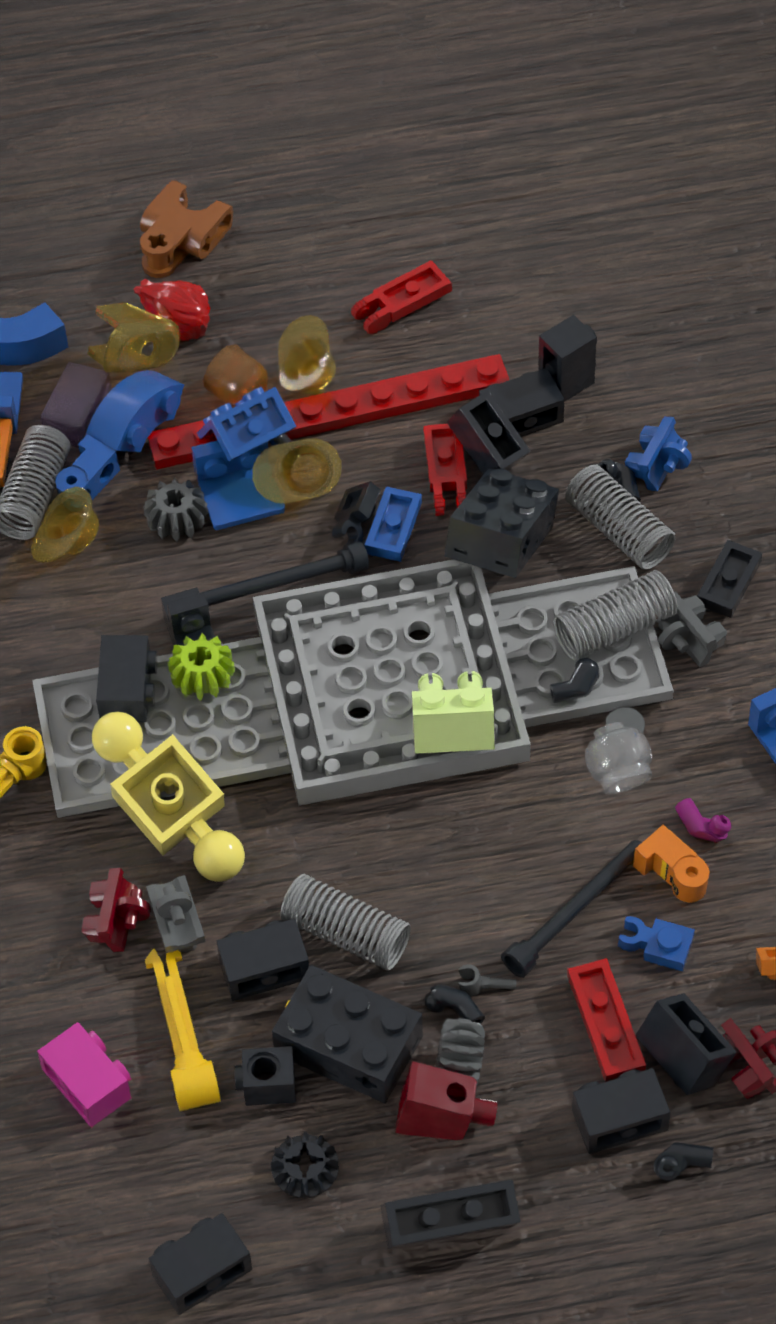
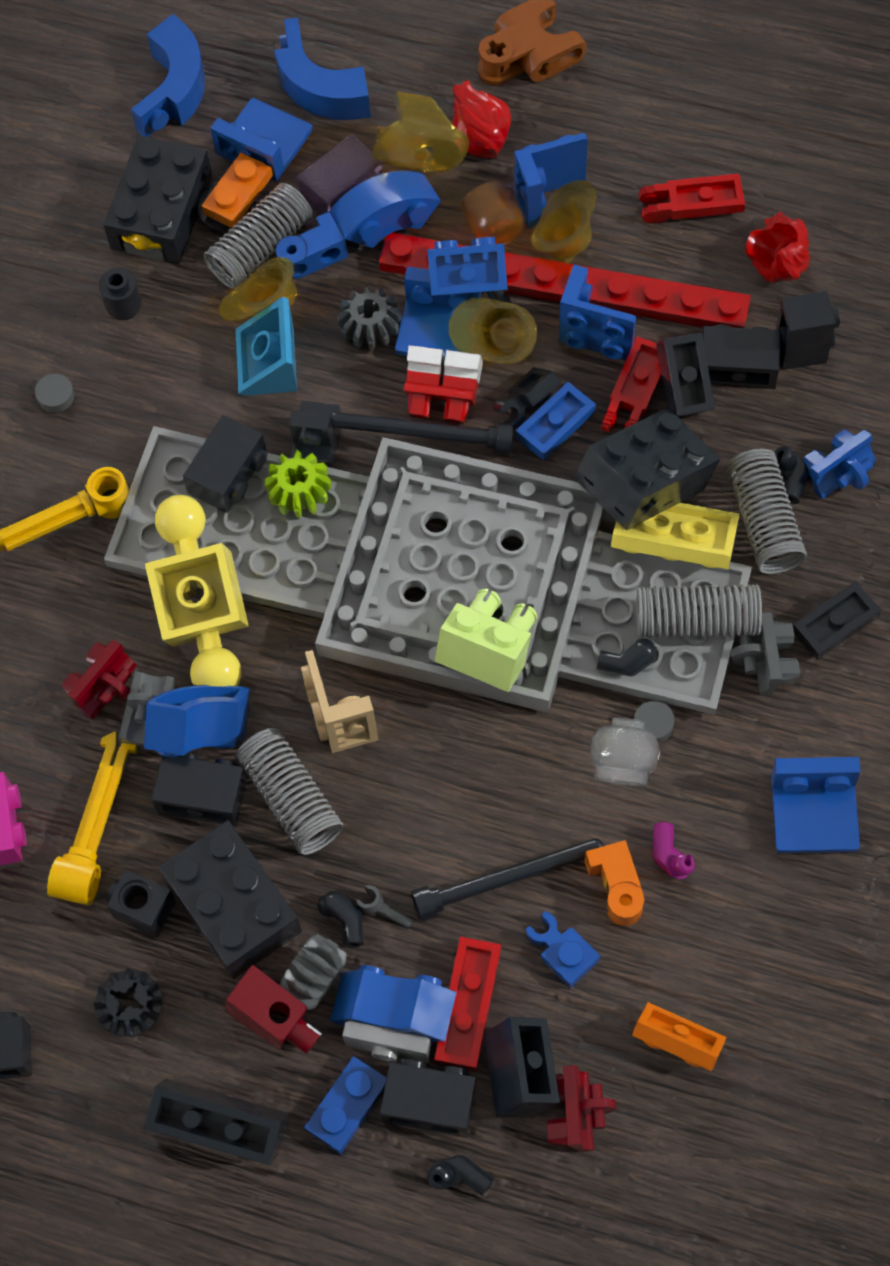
camera: 30 degrees right, 10 degrees up
none -> blue brick [144,685,250,757]
none -> dark azure slope [235,296,297,396]
none -> tan bracket [300,650,378,753]
none -> blue plate [304,1056,387,1155]
none -> blue brick [330,965,456,1042]
none -> light grey plate [342,1020,432,1064]
none -> red hips [404,345,483,424]
none -> blue bracket [514,133,588,229]
none -> blue bracket [559,265,636,360]
none -> light yellow plate [611,503,740,570]
none -> red hair [745,212,810,284]

